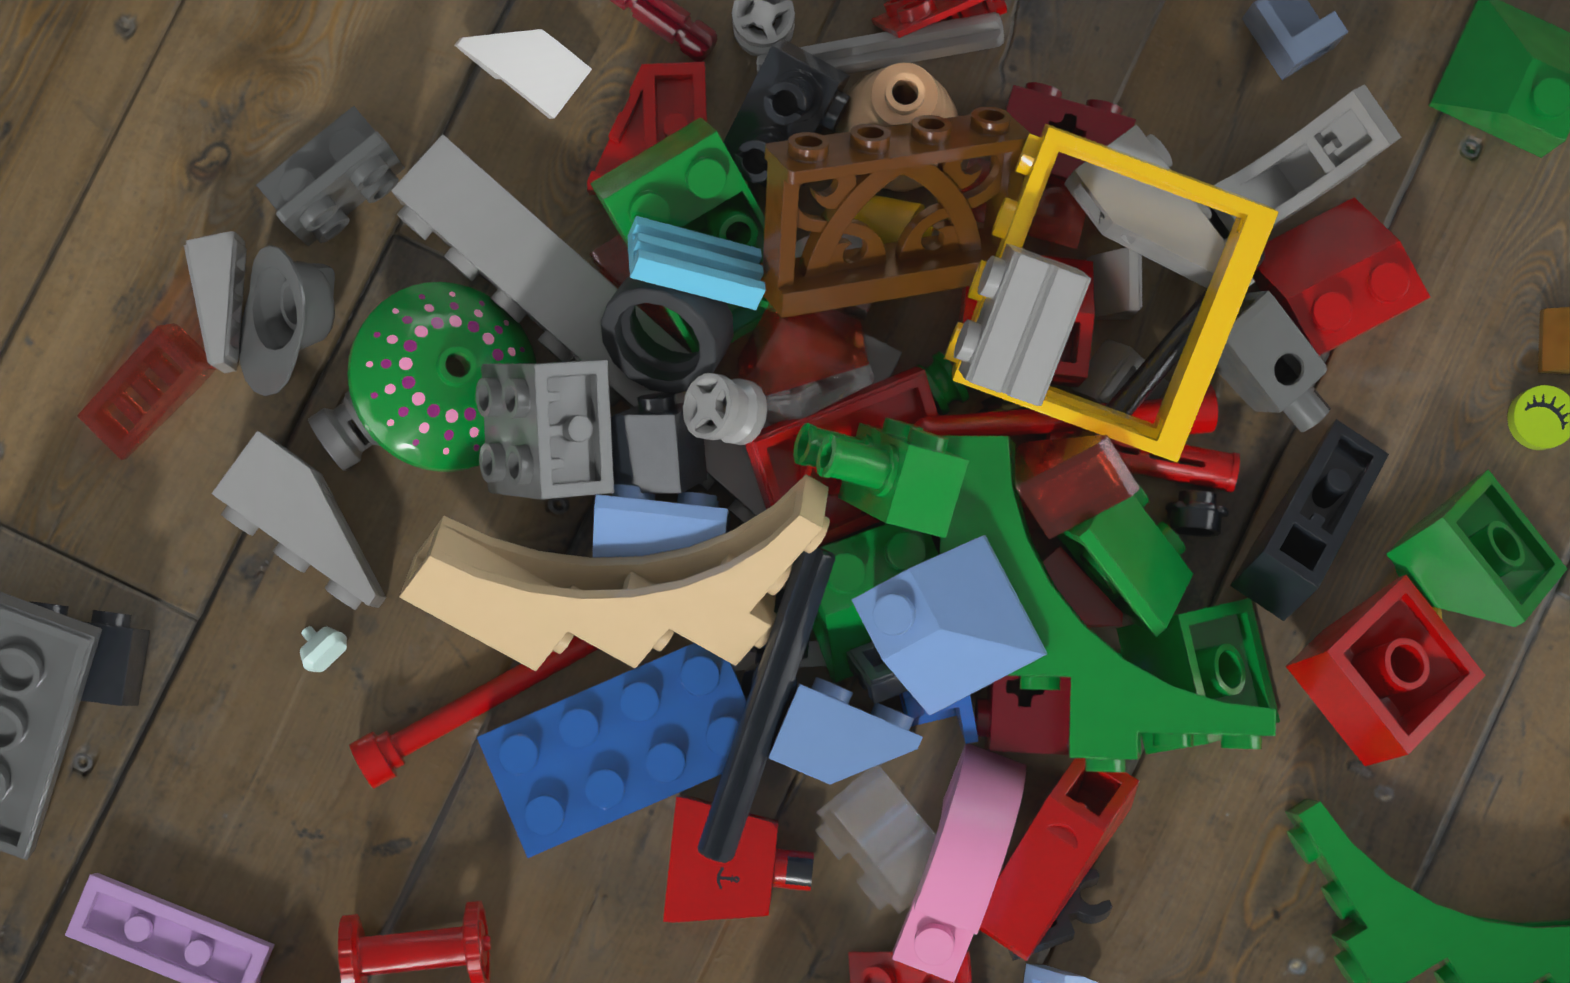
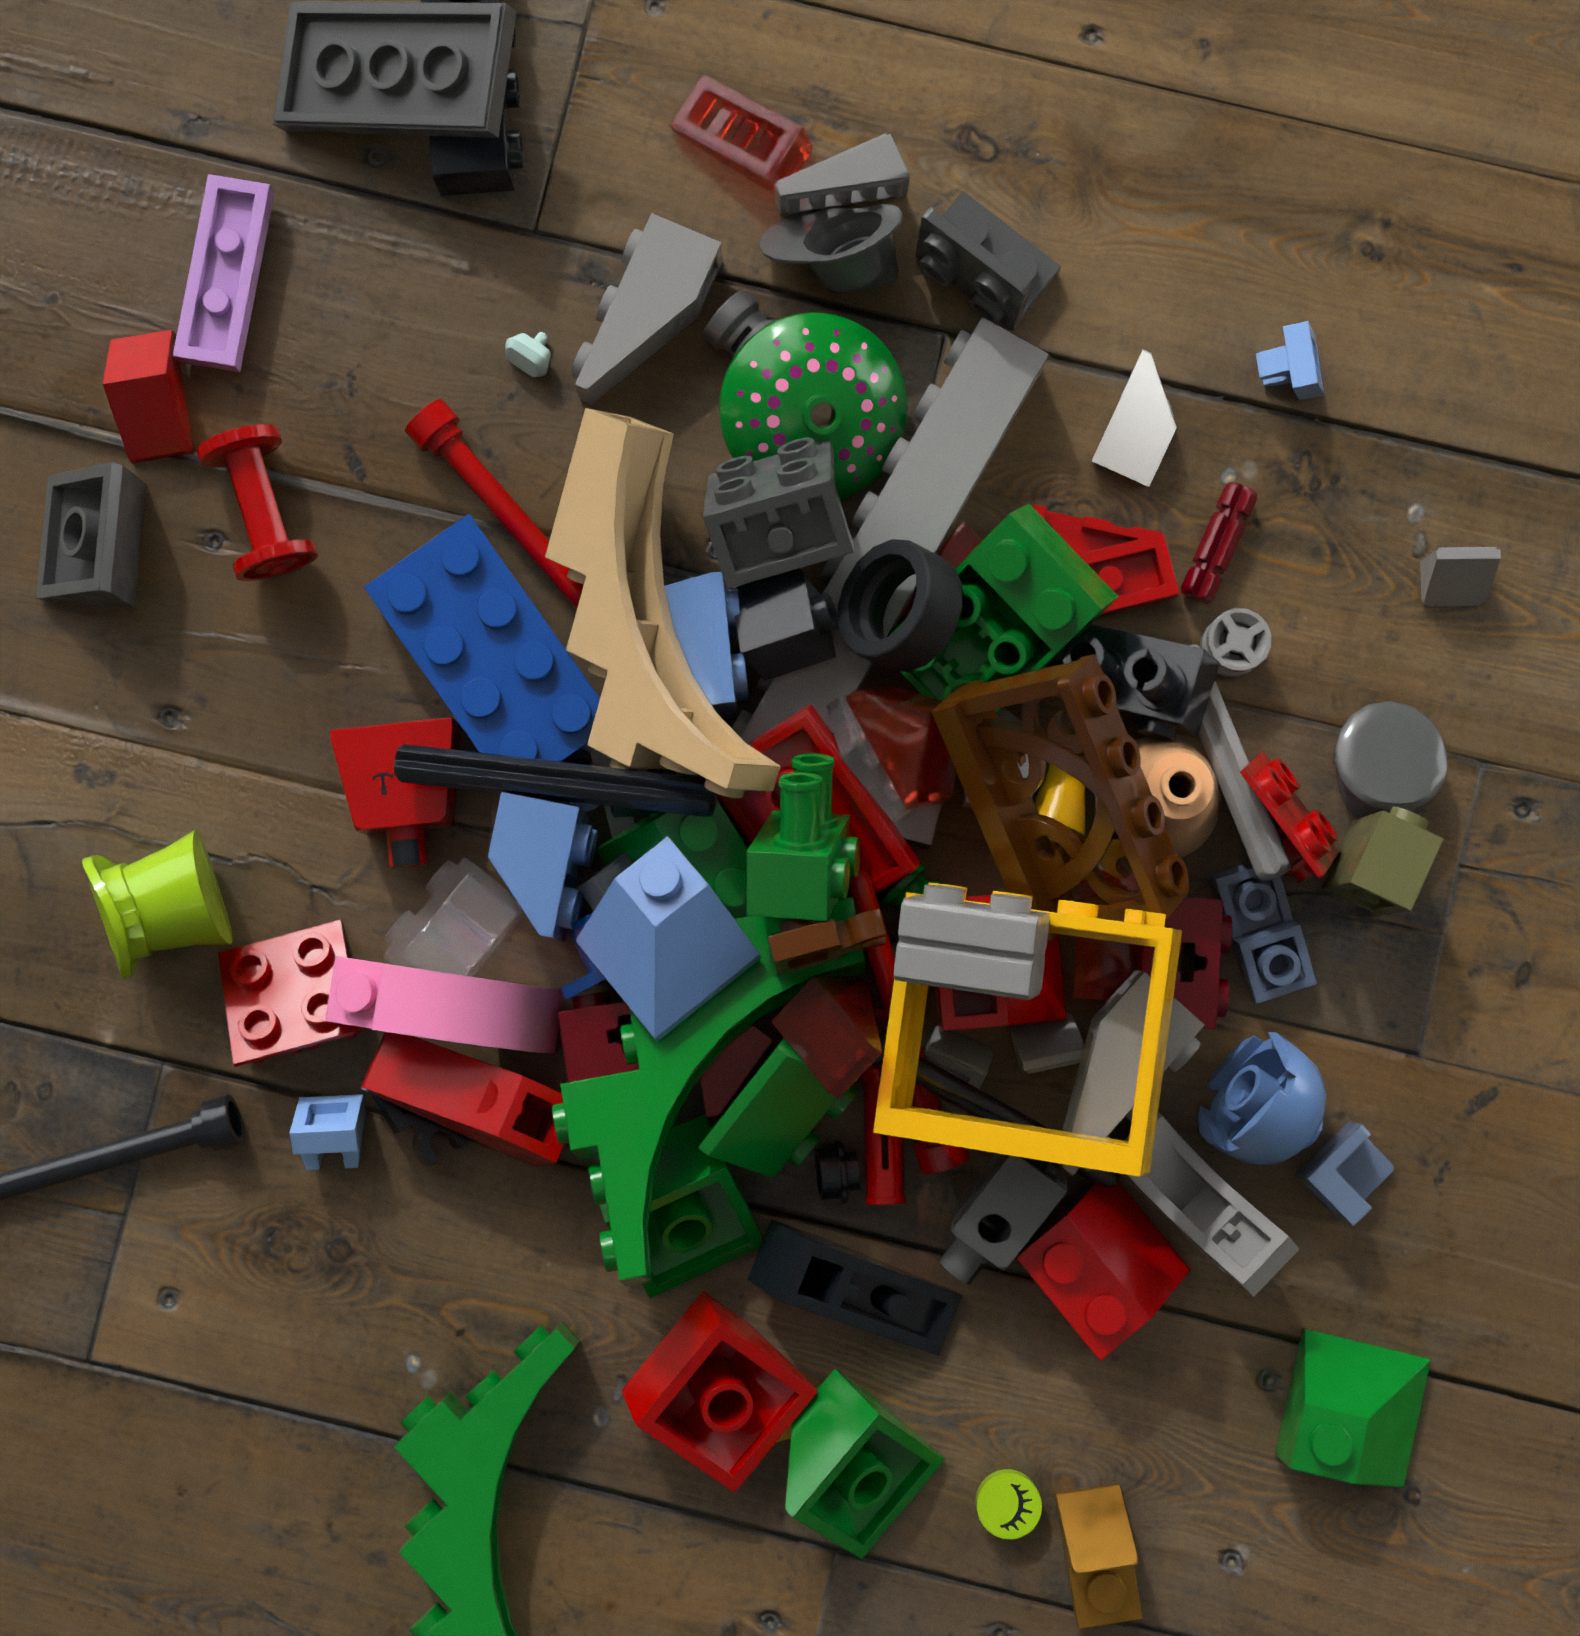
camera: 80 degrees right, 0 degrees up
medium azure tile [627,216,766,310] -> none
light grey wheel [683,373,767,445] -> none
none -> reddish brown plate [768,909,887,975]
none -> medium blue cylinder [1198,1032,1327,1165]
none -> sand blue slope [1210,862,1317,1004]

